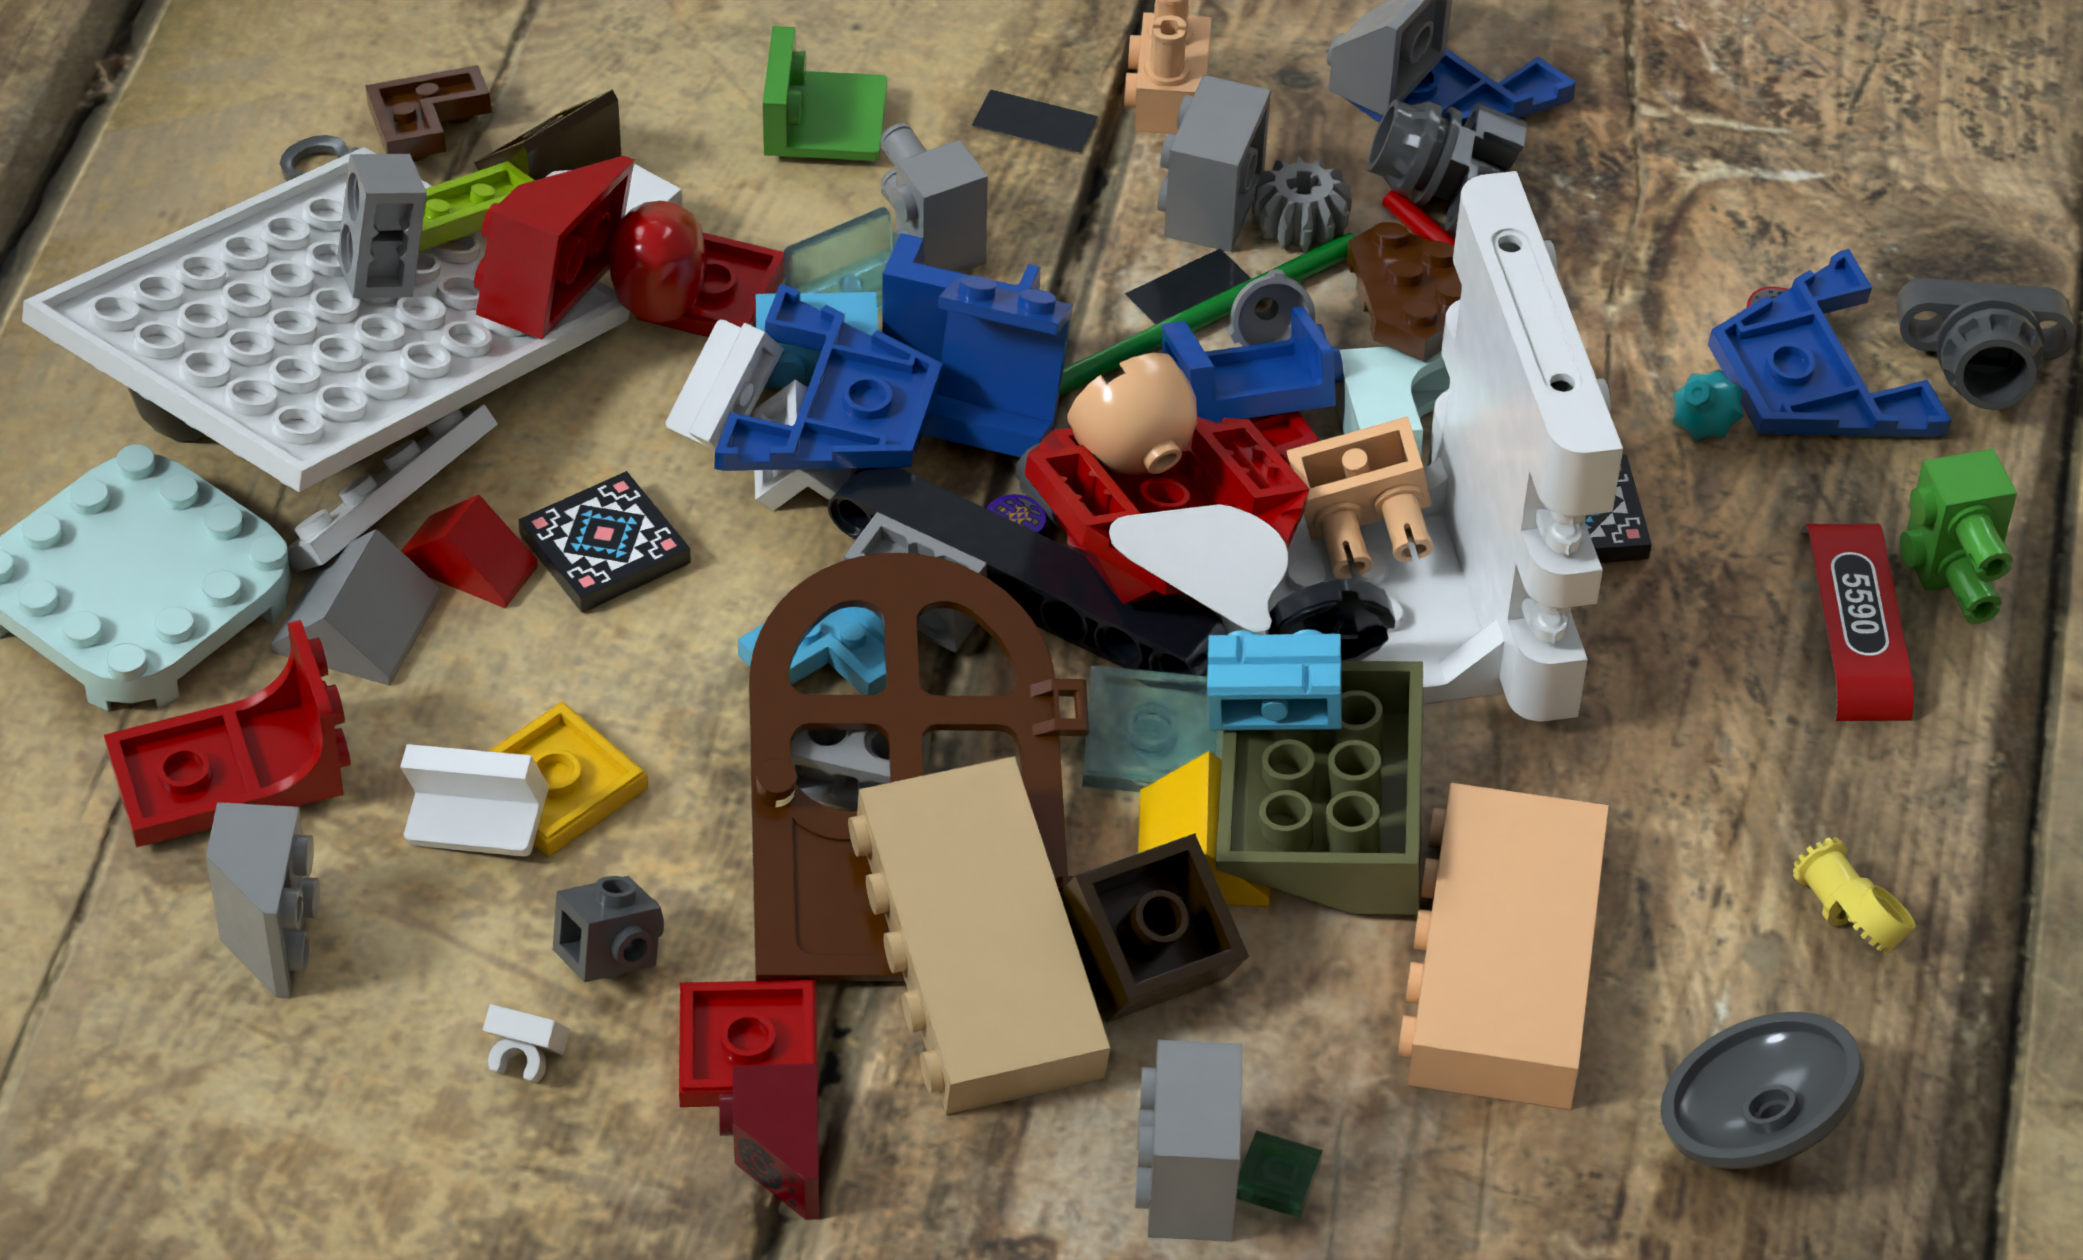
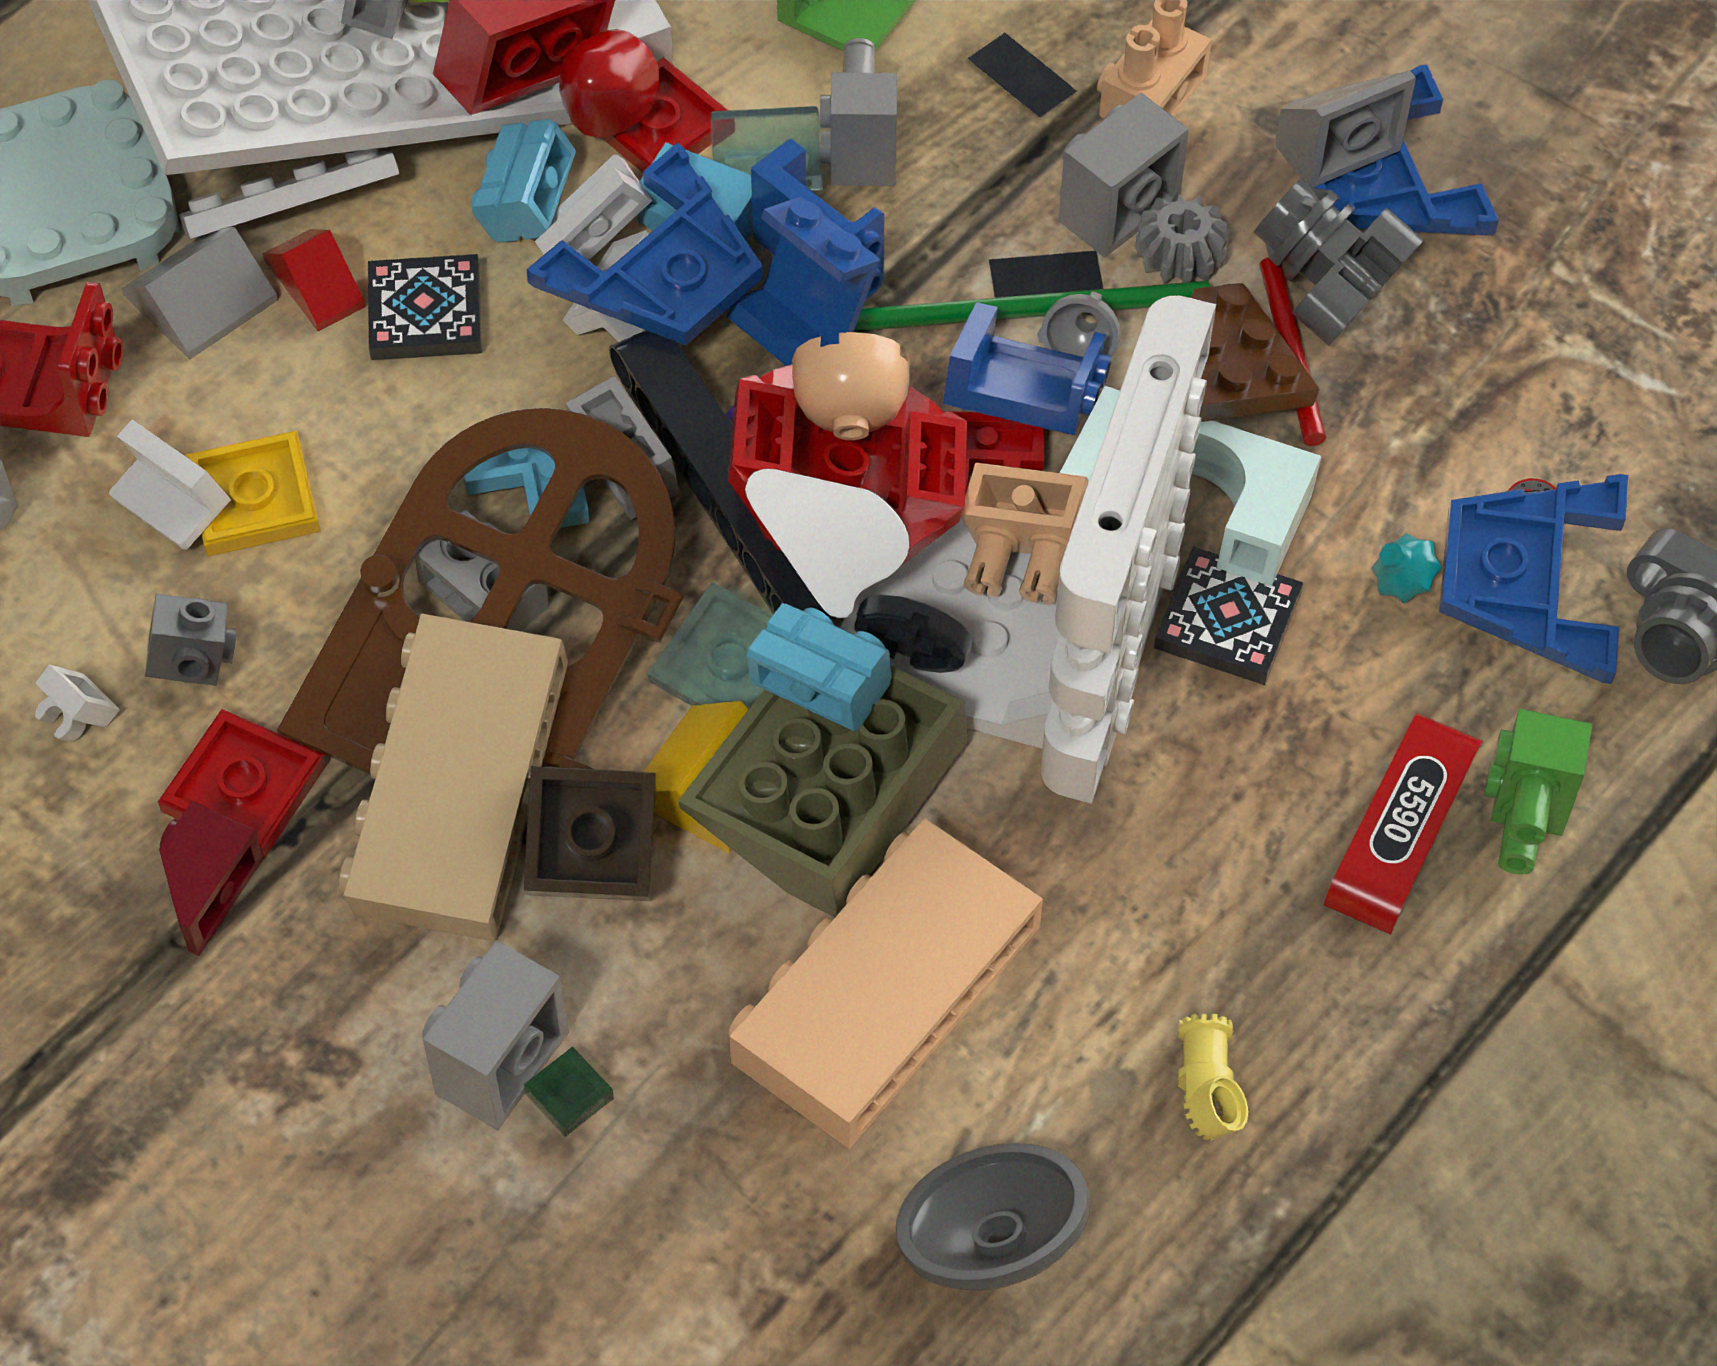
camera: 30 degrees right, 10 degrees up
none -> medium azure brick [471,119,576,243]

